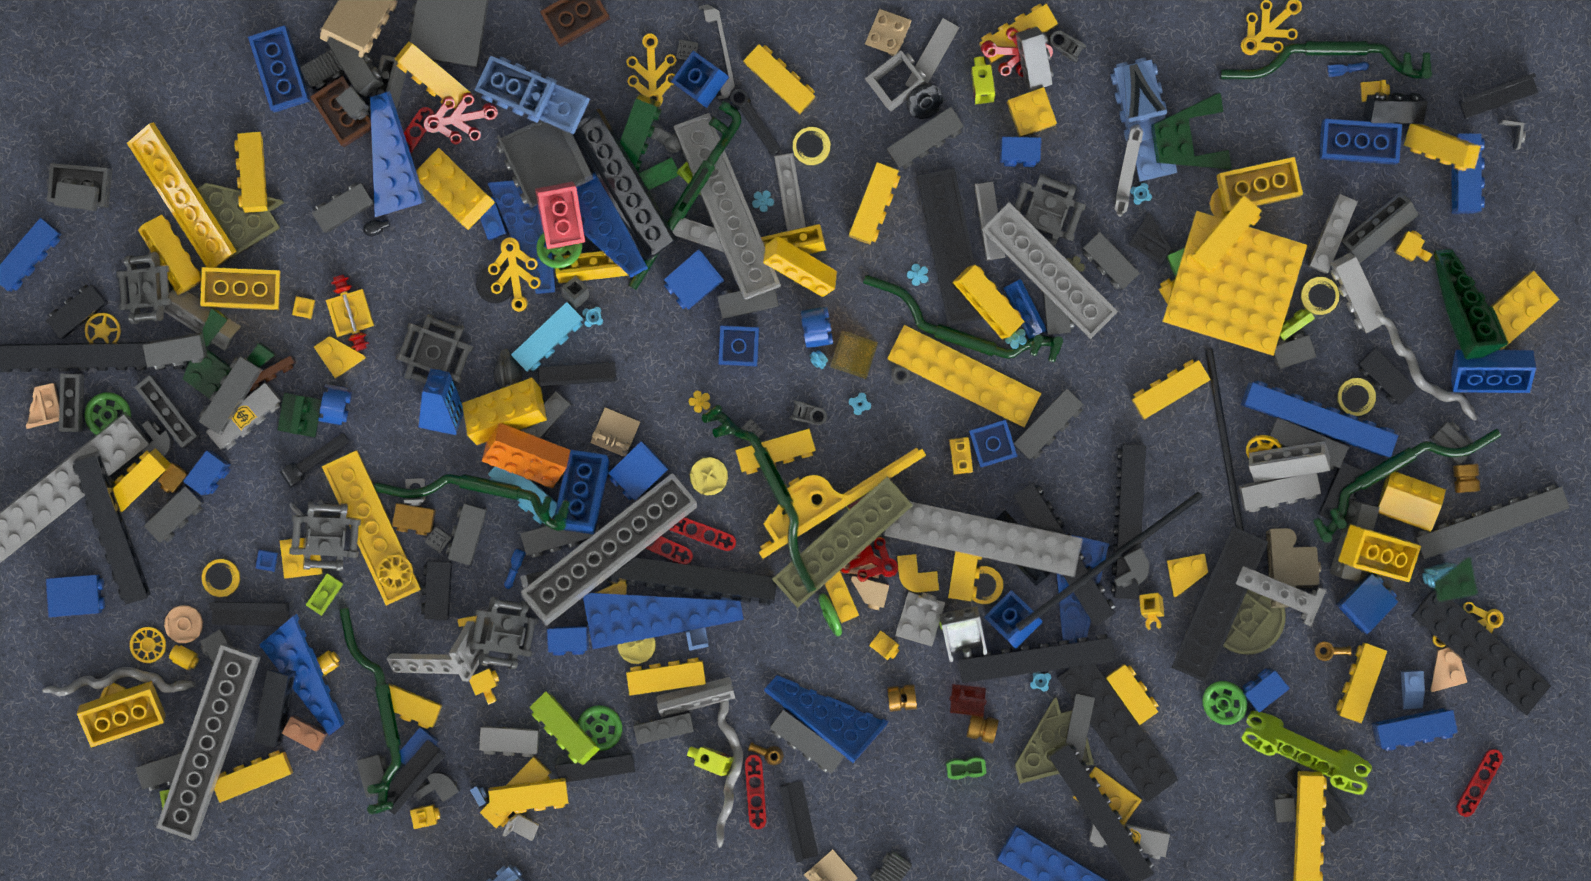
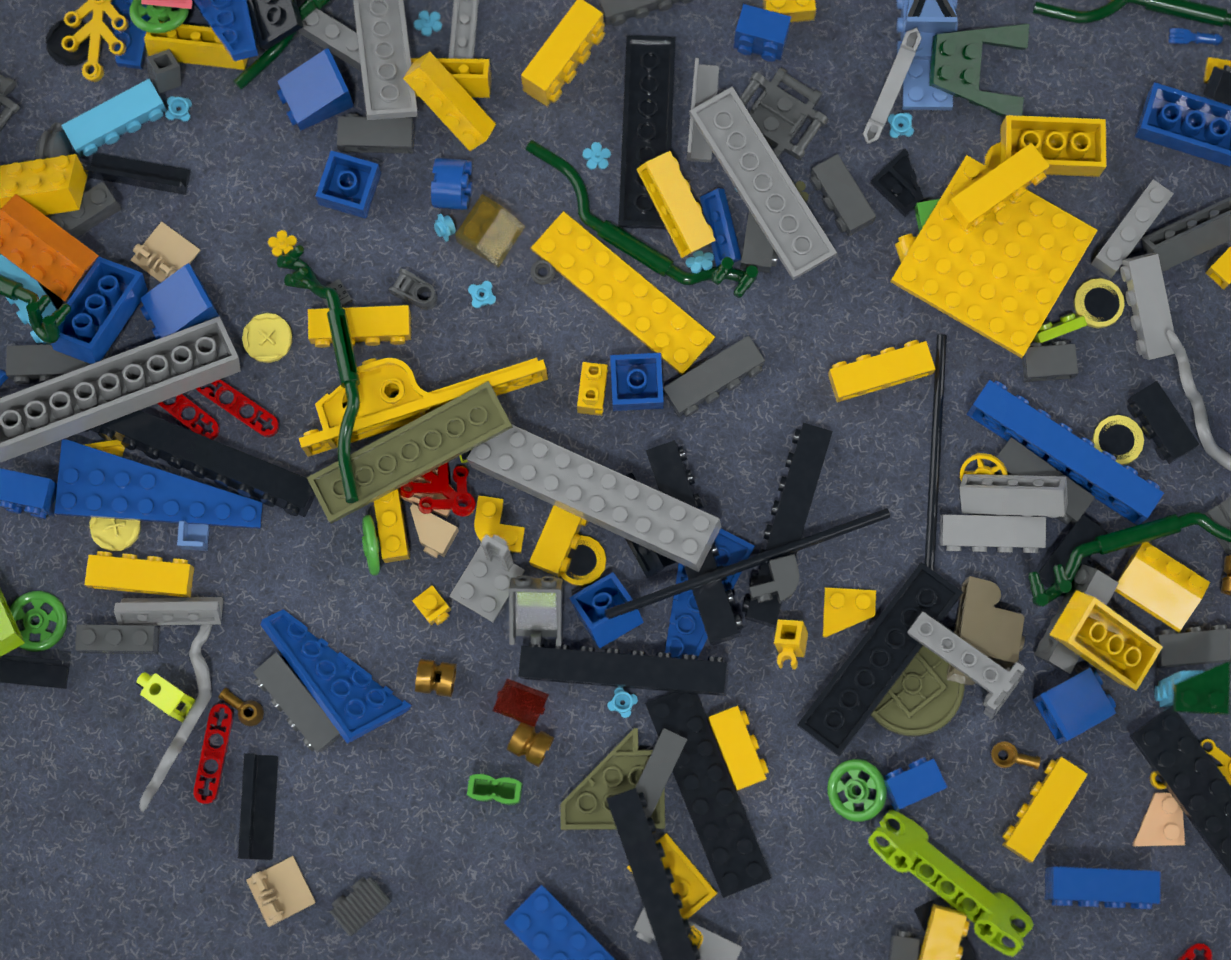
camera: 15 degrees right, 10 degrees down
medium blue slope [1401,670,1425,709] -> none

